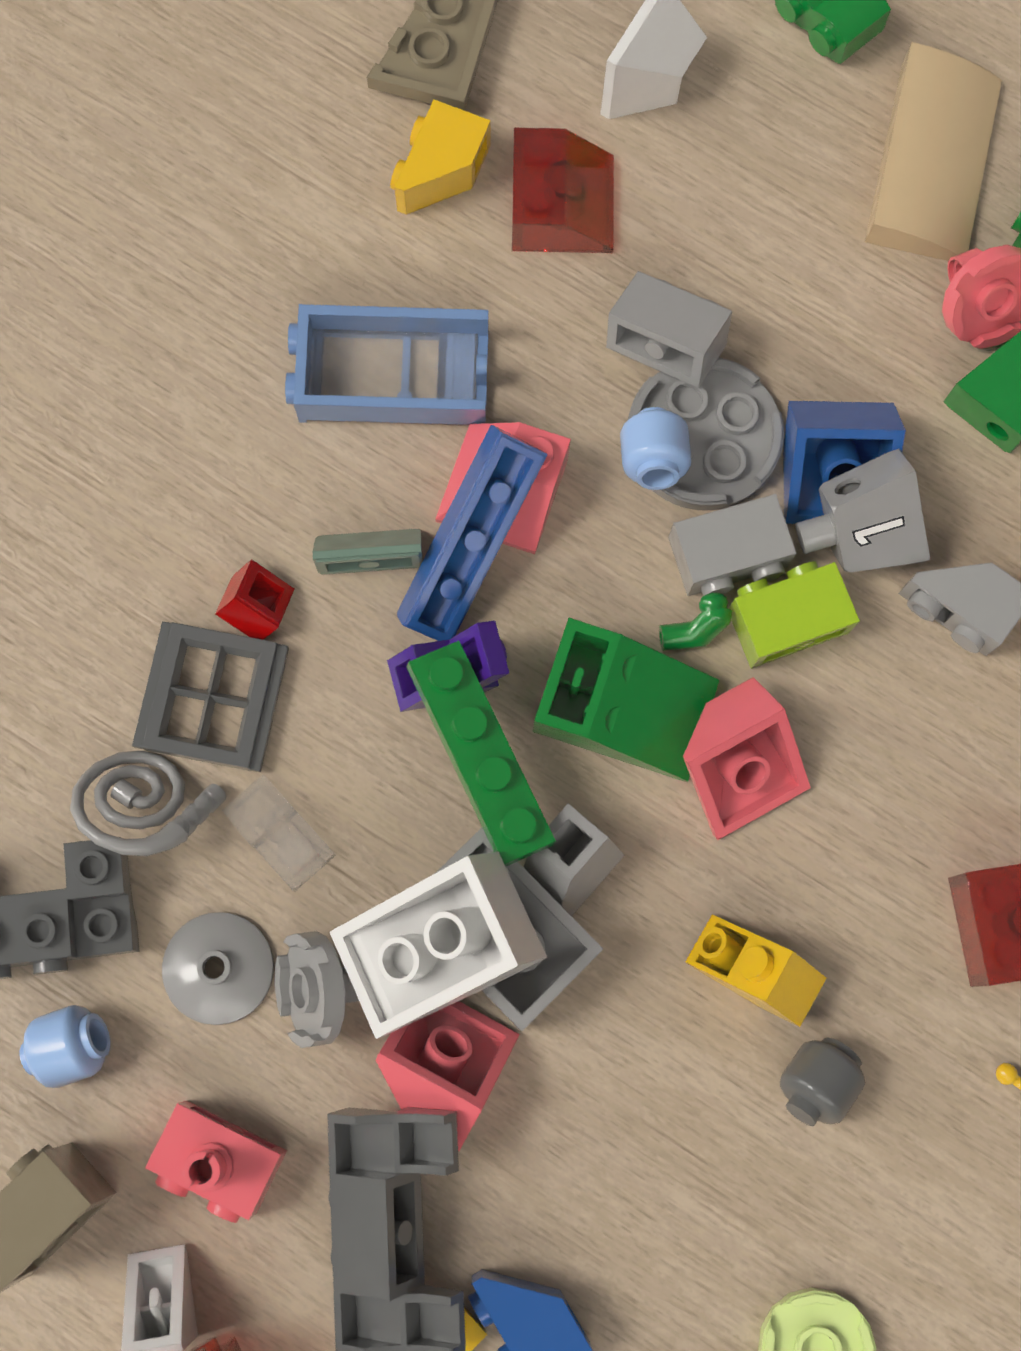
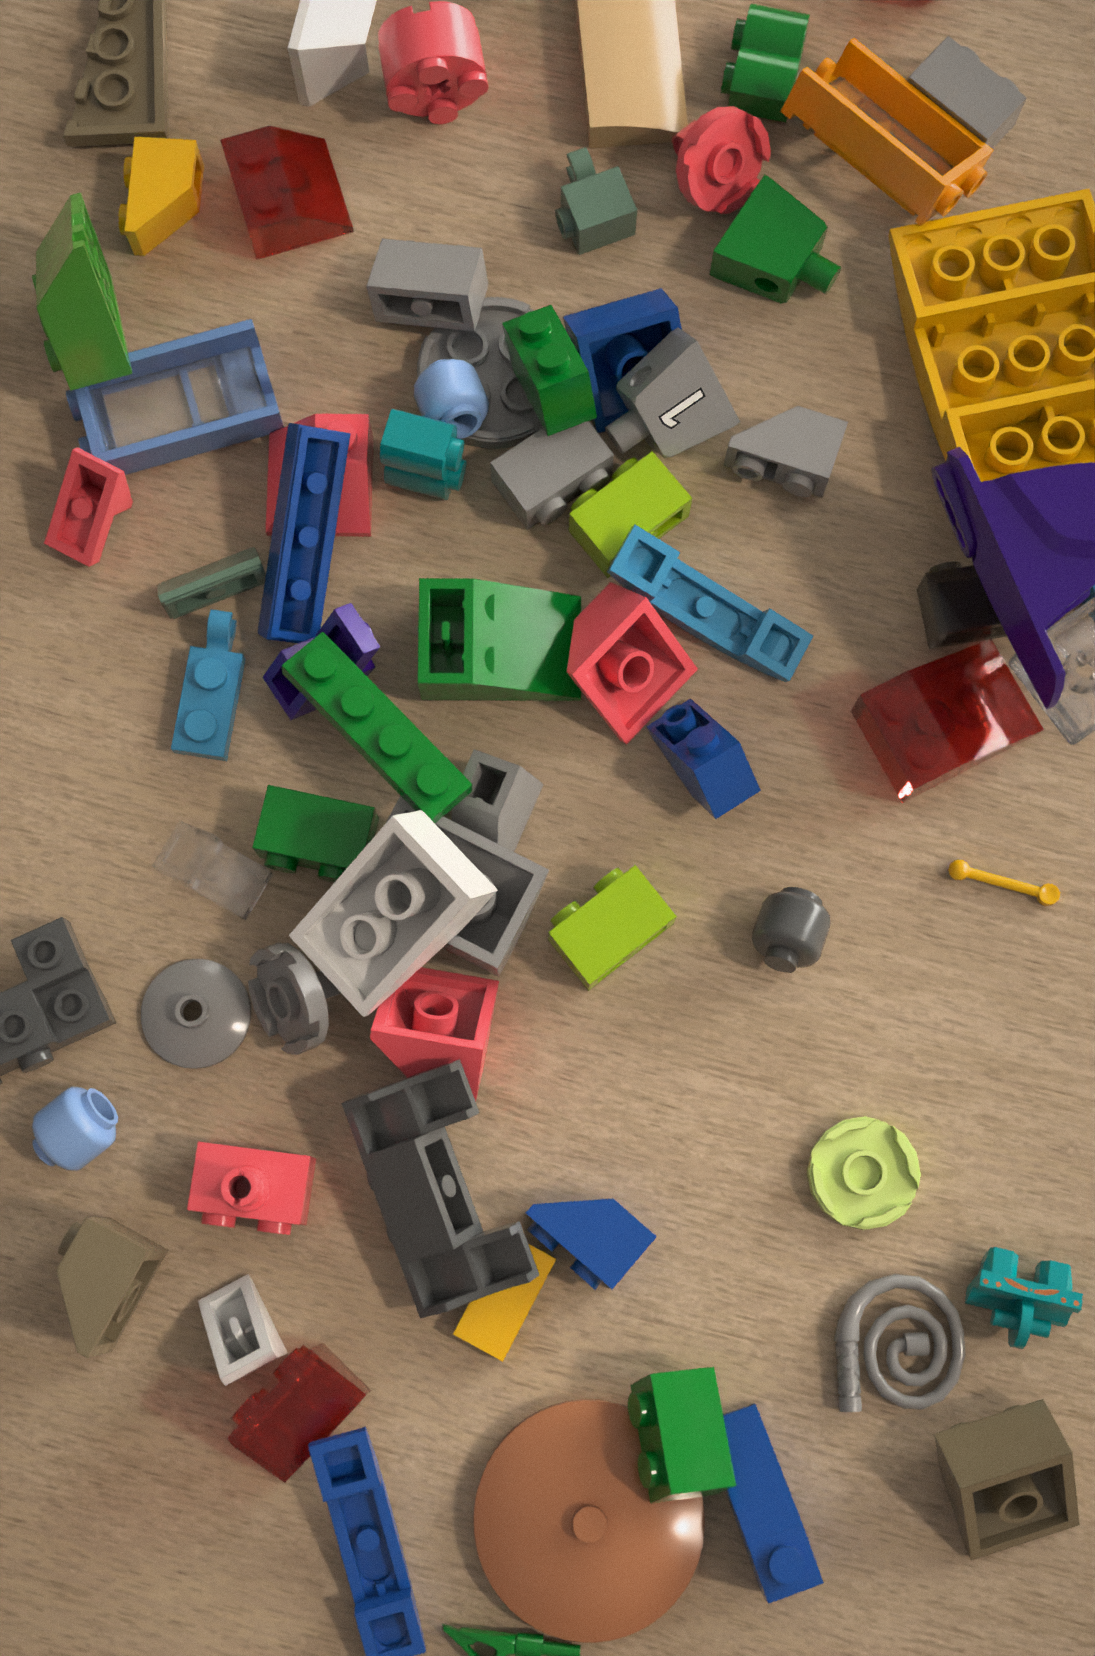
camera: 15 degrees left, 0 degrees up
light grey piece [70,751,226,856] -> none
dark grey piece [132,621,289,773] -> none
red slope [215,559,295,640] -> none
green arm [659,593,732,651] -> none
yellow slope [685,914,827,1027] -> none
none -> bright green wedge [32,192,133,391]
none -> coral slope [44,447,133,567]
none -> dark azure plate [171,609,246,761]
none -> green brick [252,785,379,883]
none -> coral brick [378,1,489,125]
none -> teal brick [380,409,467,500]
none -> green brick [502,305,597,436]
none -> lime brick [548,865,677,991]
none -> sand green brick [555,147,637,255]
none -> dark azure slope [607,524,813,682]
none -> blue slope [646,698,761,819]

